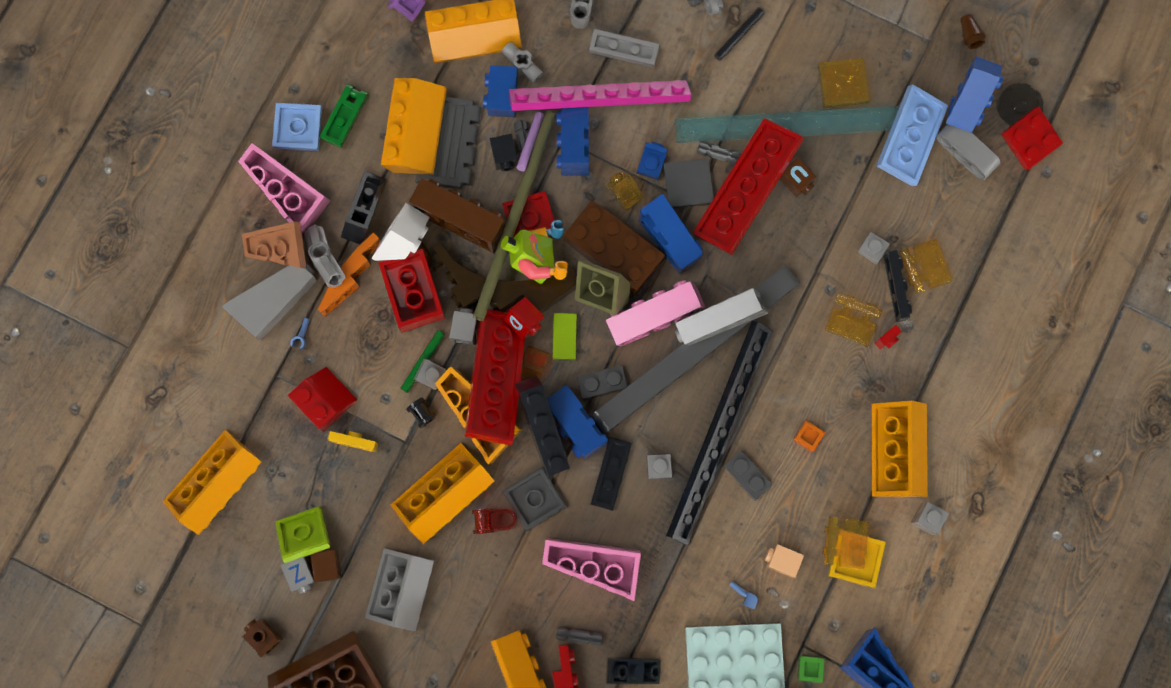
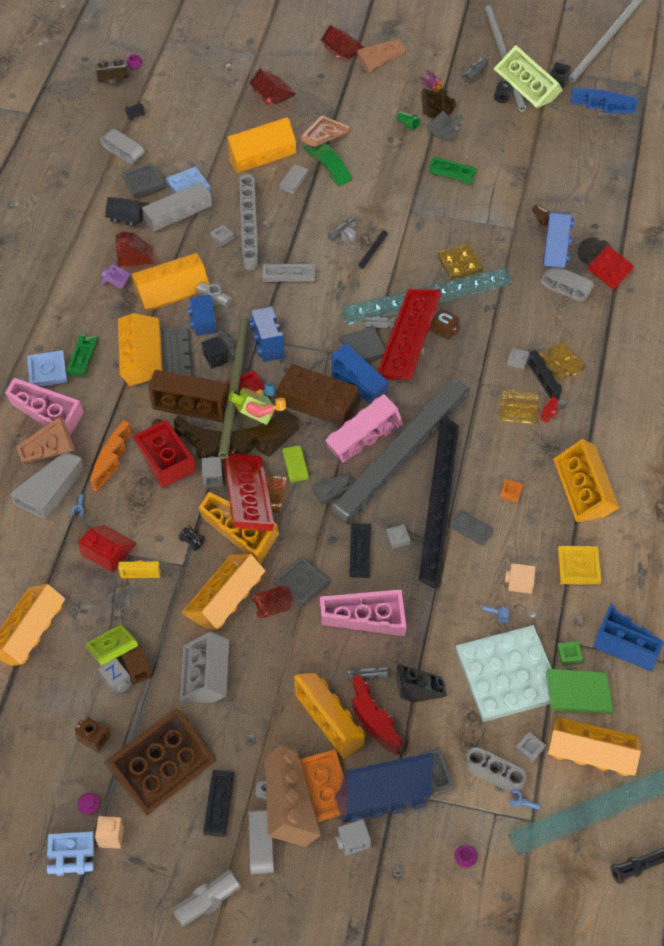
camera: 10 degrees left, 25 degrees down
light grey piece [304,225,346,288] -> none
black slope [341,171,386,244] -> none
white slope [372,203,429,261] -> none
green bar [400,330,445,393] -> none
light grey plate [414,359,446,390] -> none
red brick [504,297,545,339] -> none
dark pink plate [509,80,691,111] -> none
black brick [515,376,570,477] -> none
lavender bar [517,112,544,171] -> none
blue wedge [547,385,608,460] -> none
olive slope [575,259,631,315] -> none
clear yellow bracket [606,172,644,210] -> none
blue bracket [637,142,667,180] -> none
slope [675,288,768,346] -> none
clear yellow plate [822,517,869,570] -> none
light blue plate [876,84,948,186] -> none
light grey brick [911,502,949,535] -> none

